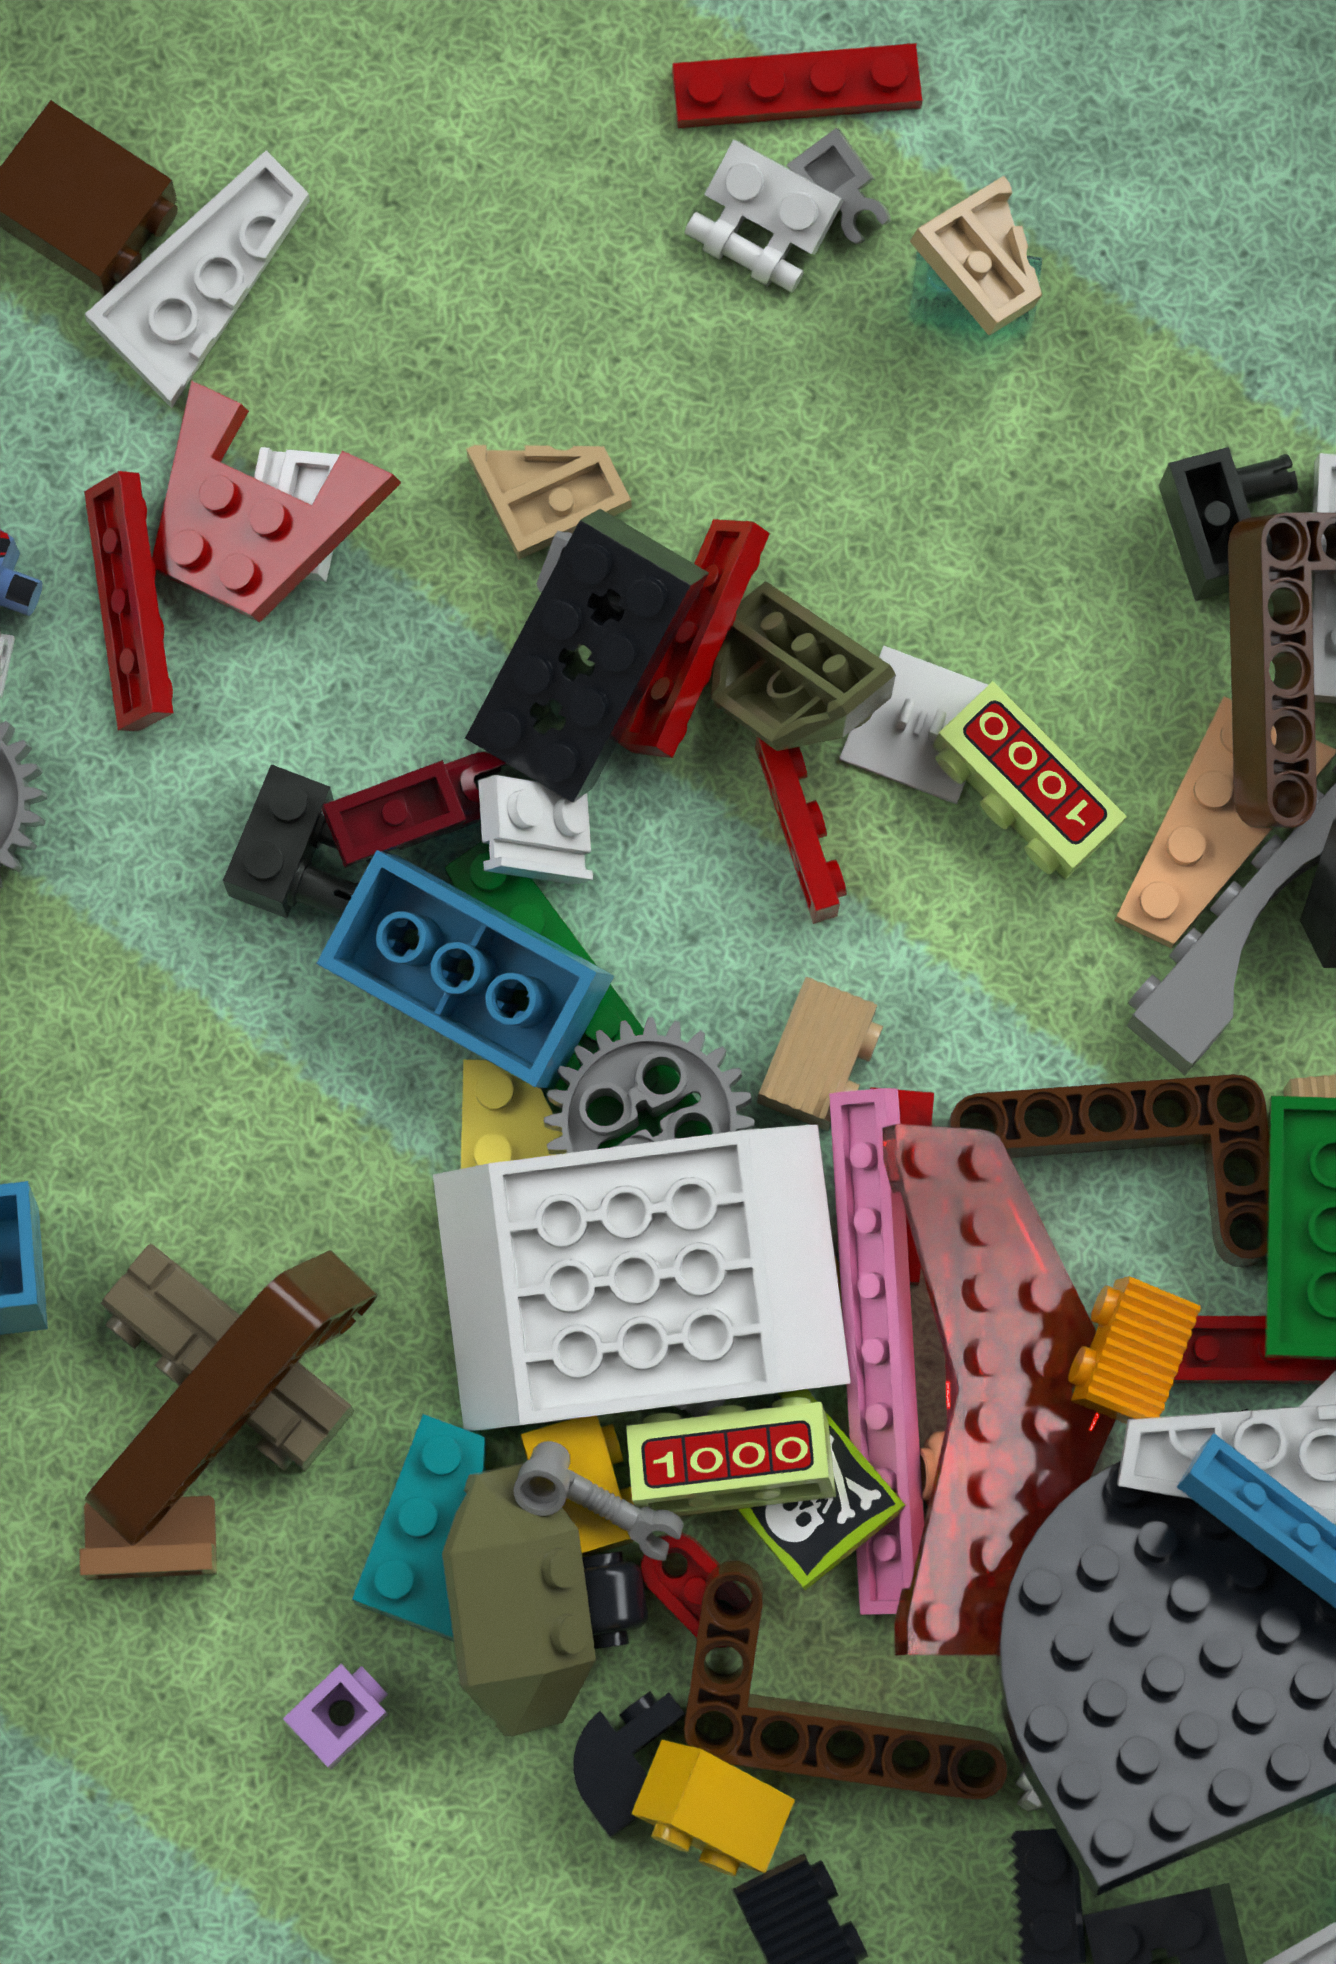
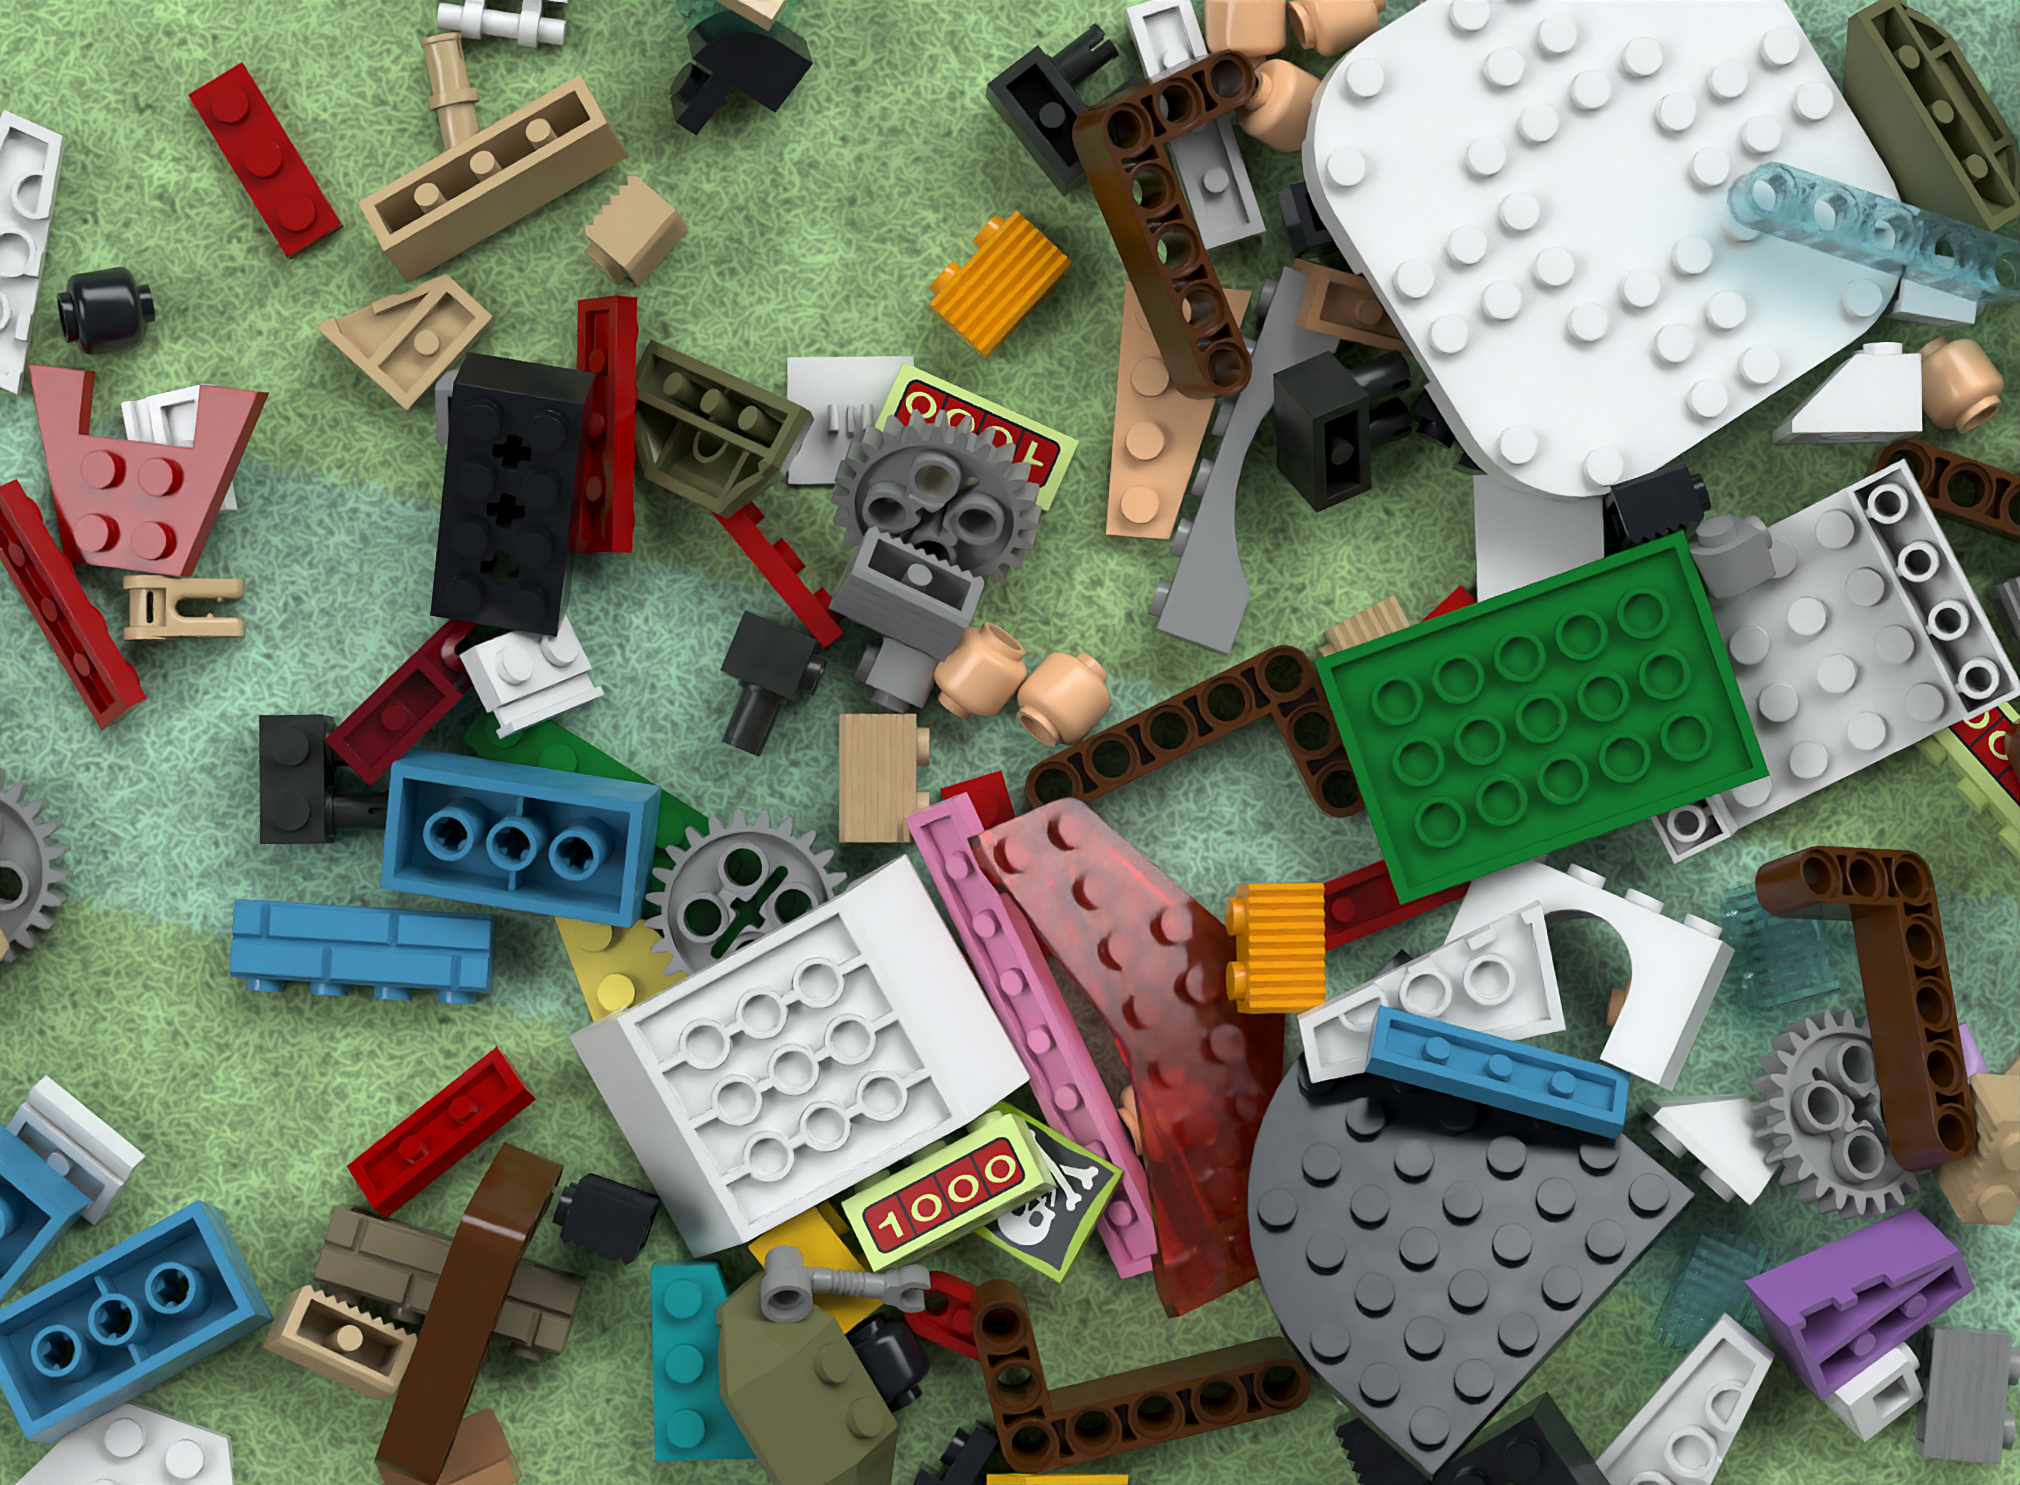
camera: 20 degrees left, 10 degrees up
none -> black head [57,267,155,355]
none -> tan piece [123,575,246,642]
none -> red plate [188,62,344,259]
none -> dark azure brick [229,899,497,1004]
none -> tan brick [263,1284,417,1401]
none -> red plate [347,1046,536,1219]
none -> tan brick [358,74,628,283]
none -> tan pin [420,32,480,152]
none -> black brick [552,1173,661,1265]
none -> tan brick [584,176,688,287]
none -> black brick [670,10,813,136]
none -> pearl dark grey brick [720,610,828,757]
none -> light grey brick [829,526,985,662]
none -> light grey gear [831,409,1042,593]
none -> light grey plate [853,636,940,714]
none -> light orange brick [929,210,1072,361]
none -> light nougat head [934,622,1027,719]
none -> light nougat head [1017,652,1111,747]

